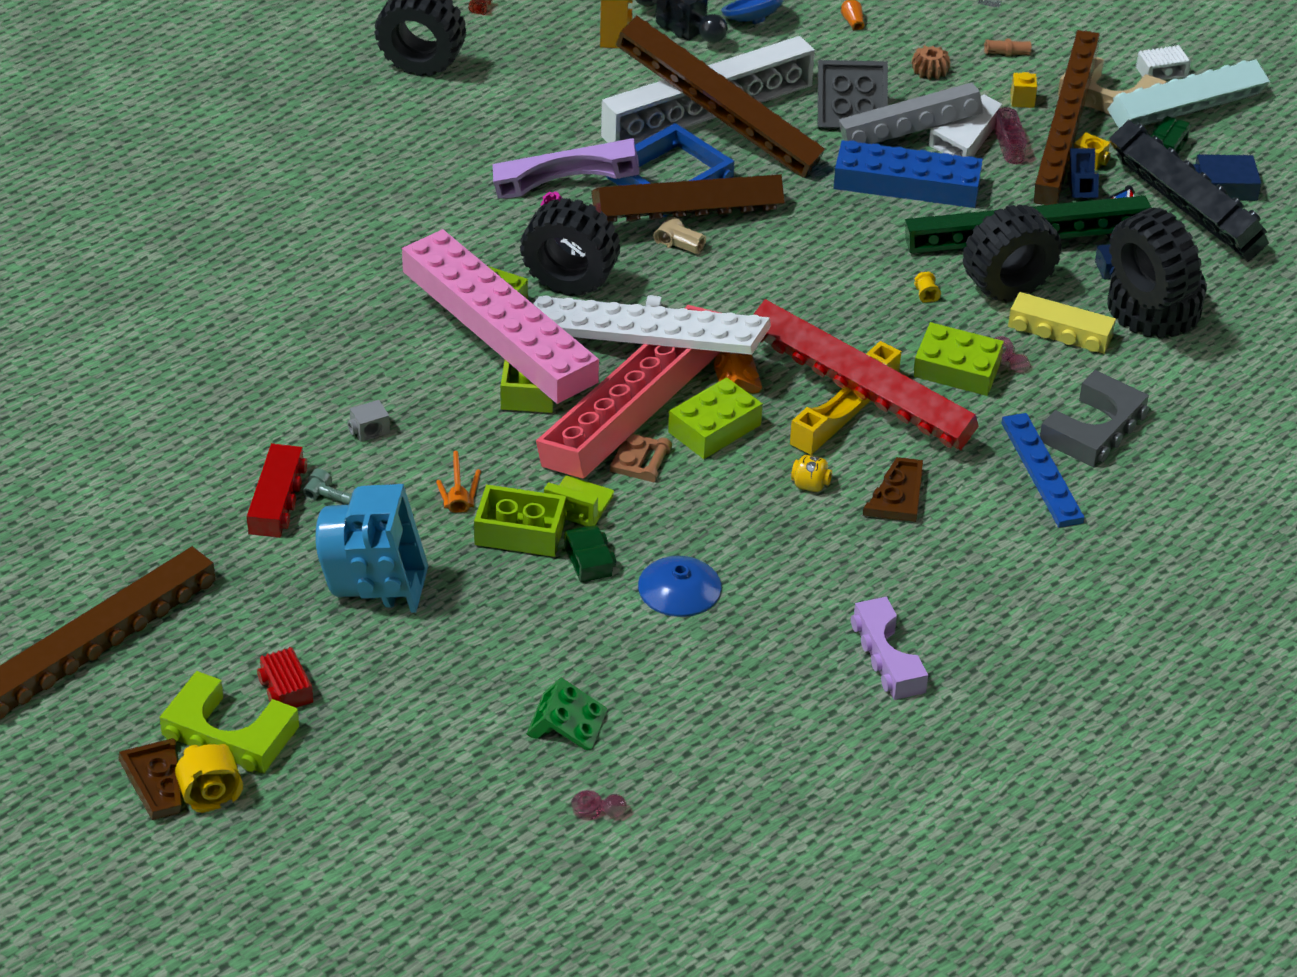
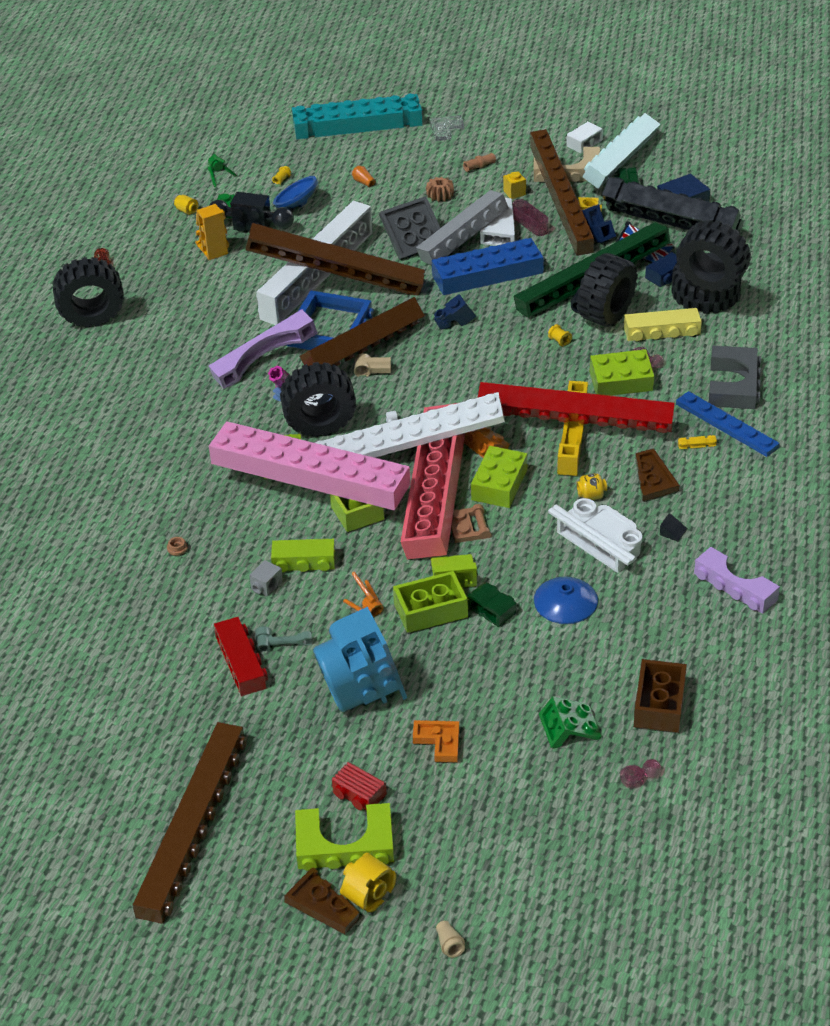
camera: 25 degrees left, 0 degrees up
none -> nougat plate [167,537,188,556]
none -> lime brick [271,539,335,572]
none -> orange plate [413,720,459,762]
none -> dark blue brick [434,294,476,330]
none -> tan cone [436,921,465,958]
none -> white brick [548,498,642,573]
none -> reddish brown brick [633,659,687,733]
none -> black slope [660,513,687,542]
none -> yellow axle [678,435,717,449]

